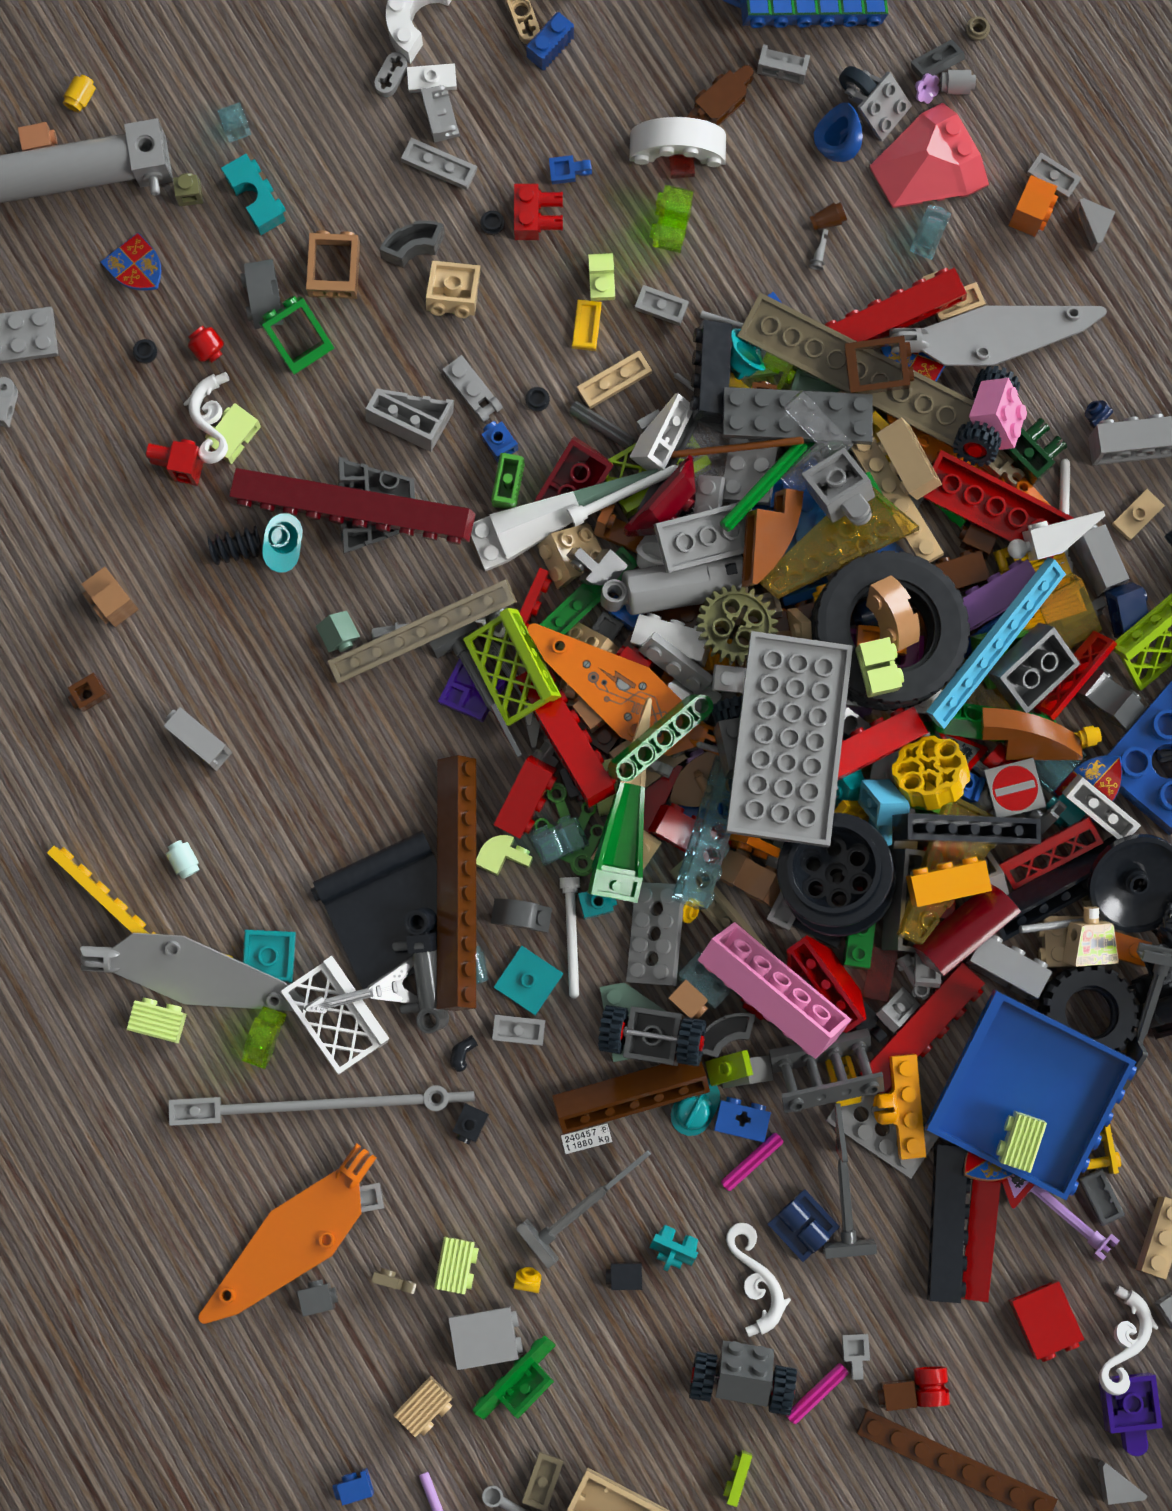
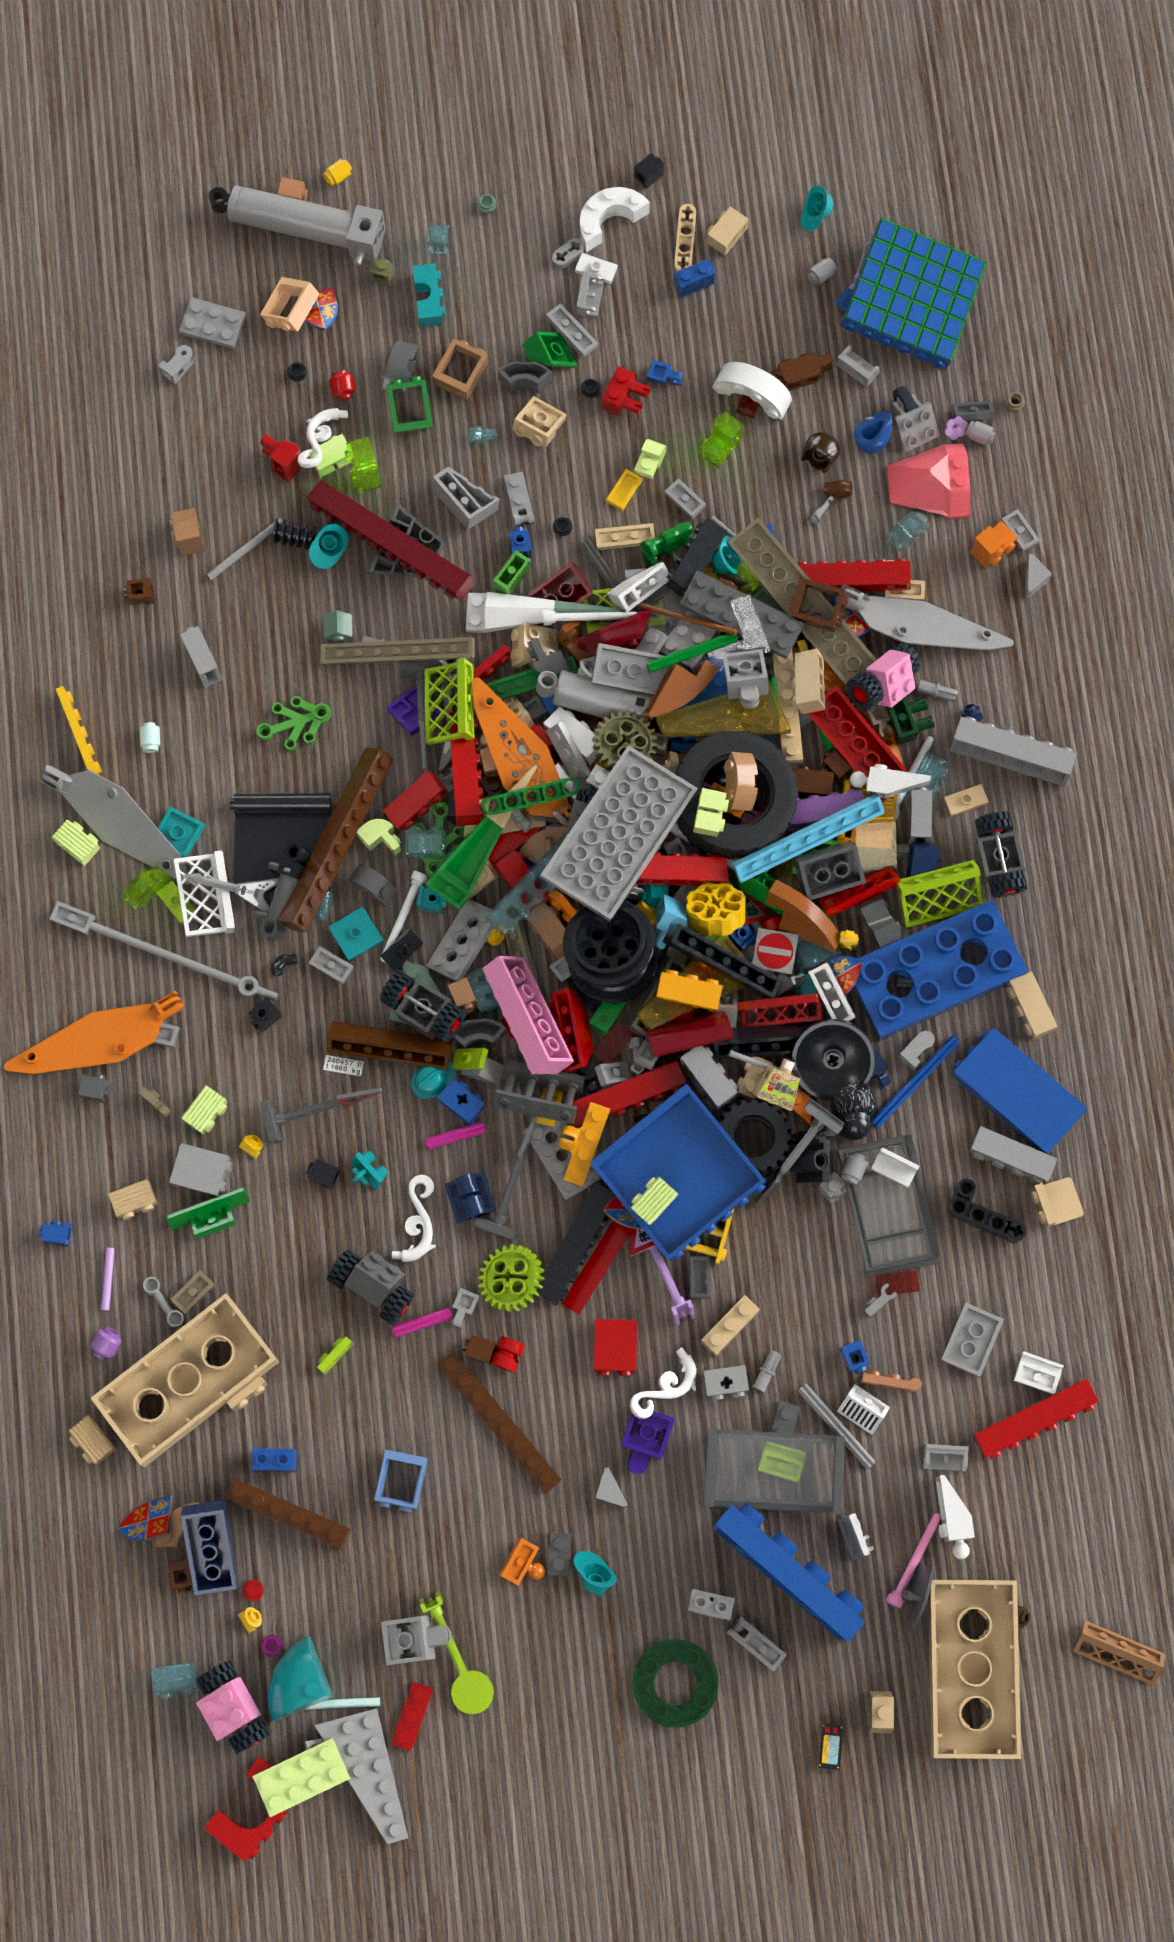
camera: 25 degrees right, 5 degrees down
none -> lime plate [156,881,195,925]
none -> light grey axle [206,518,283,580]
none -> bright green plant [257,696,332,751]
none -> light nougat window [260,277,319,332]
none -> clear neon green brick [344,437,382,493]
none -> black plate [380,928,423,971]
none -> clear light blue cone [468,425,497,445]
none -> sand green plate [477,194,496,213]
none -> lime gear [478,1244,544,1313]
none -> green slope [522,332,577,368]
none -> dark brown plate [633,1107,651,1123]
none -> green piece [640,522,693,568]
none -> dark brown hair [801,432,840,473]
none -> clear light blue brick [909,752,949,797]
none -> light grey axle [917,680,958,701]

